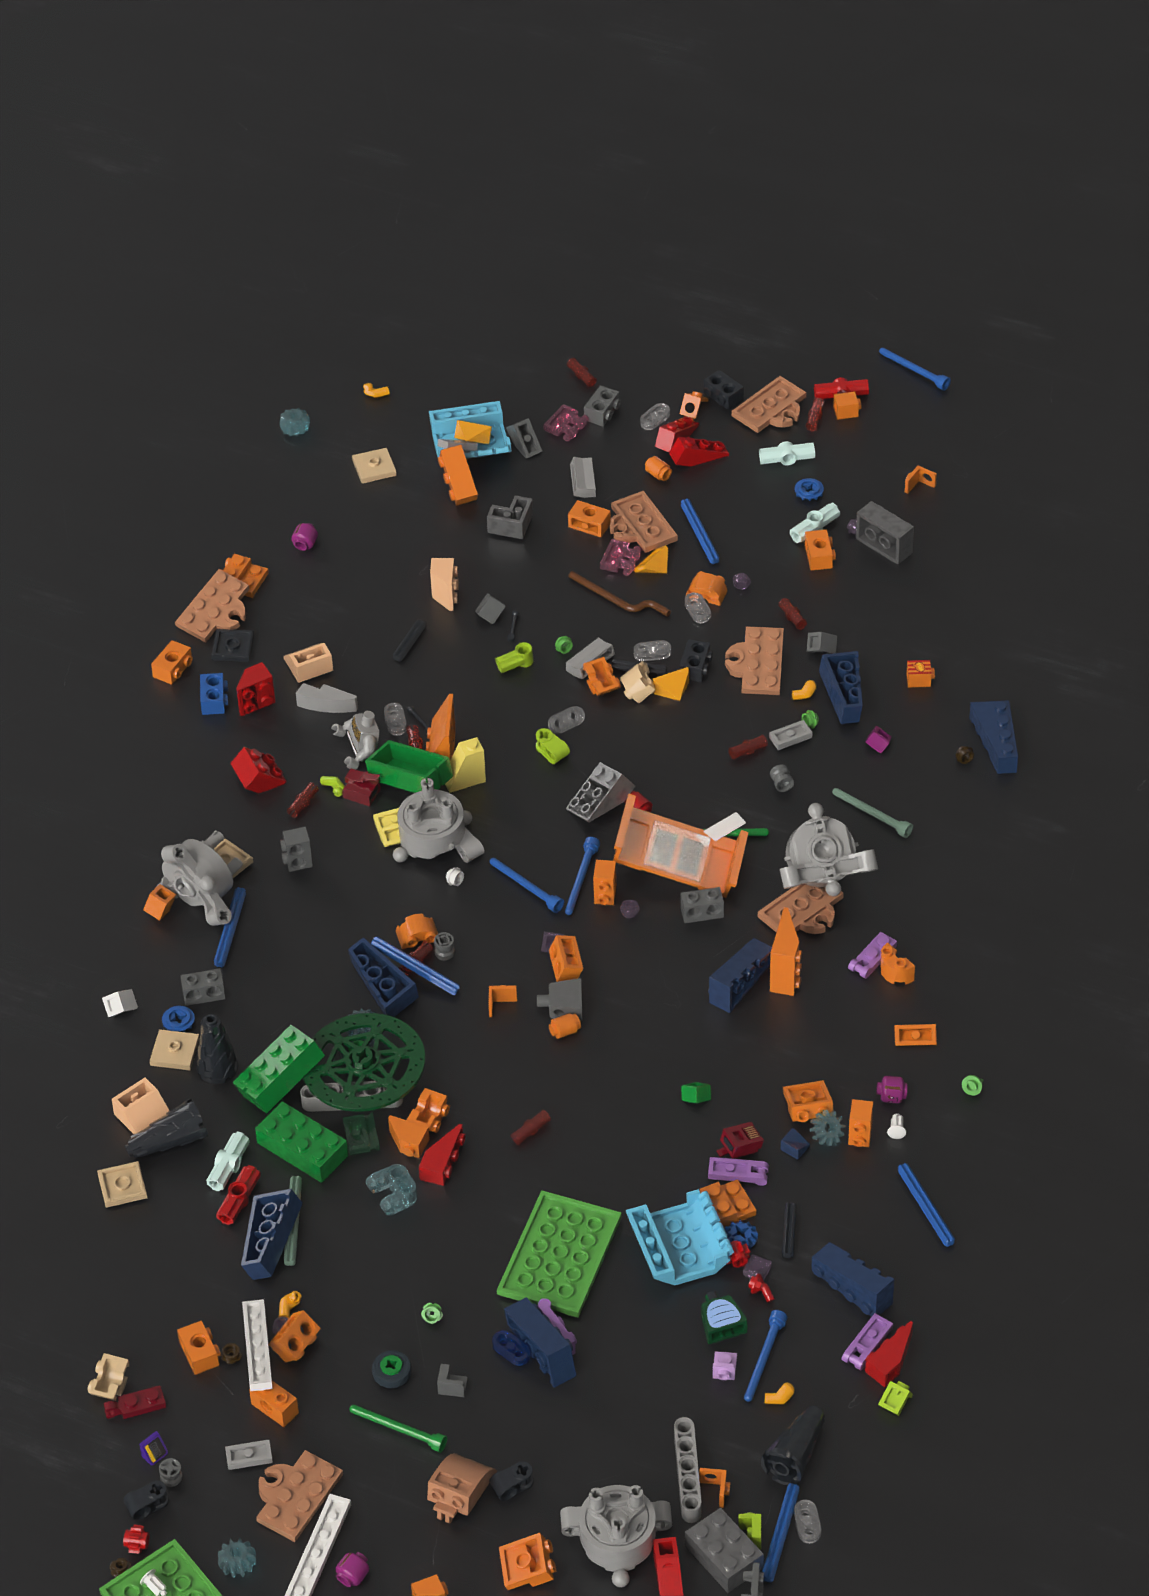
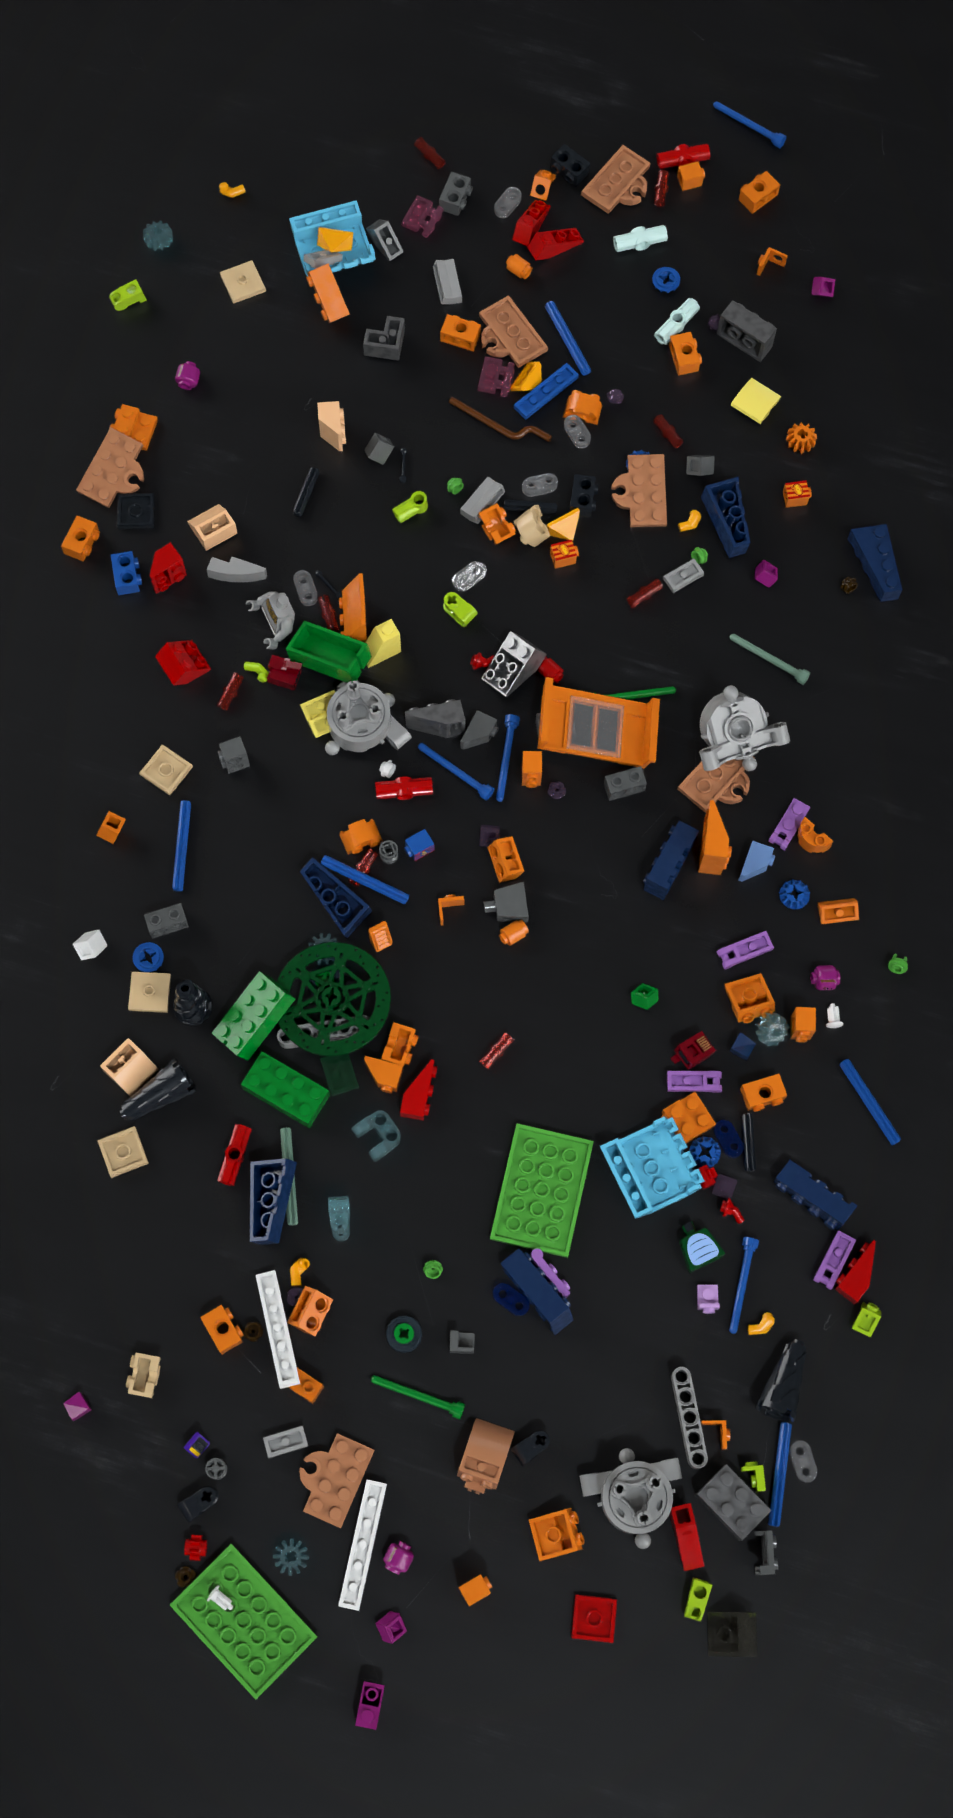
camera: 10 degrees left, 25 degrees up
dark red plate [104,1385,166,1419] -> none
light grey piece [156,830,243,926] -> none
light aqua piece [206,1131,250,1191] -> none
white sticker [696,812,746,847] -> none
dark grey wheel [770,764,794,792] -> none
none -> magenta slope [63,1392,91,1421]
none -> lime leg [109,279,147,311]
none -> clear light blue piece [328,1196,350,1241]
none -> orange slope [368,921,393,952]
none -> red piece [375,776,433,800]
none -> blue brick [404,829,435,861]
none -> flat silver slope [405,699,465,738]
none -> dark grey slope [460,710,499,750]
none -> red plate [470,652,495,670]
none -> blue plate [514,363,579,420]
none -> orange brick [550,540,579,569]
none -> clear blue plate [714,1120,744,1158]
none -> medium lavender plate [717,931,774,969]
none -> light yellow slope [731,378,781,424]
none -> medium blue slope [738,841,776,882]
none -> orange brick [739,171,780,214]
none -> orange brick [740,1074,787,1112]
none -> blue gear [779,879,810,909]
none -> orange gear [786,422,817,454]
none -> magenta slope [812,277,835,297]

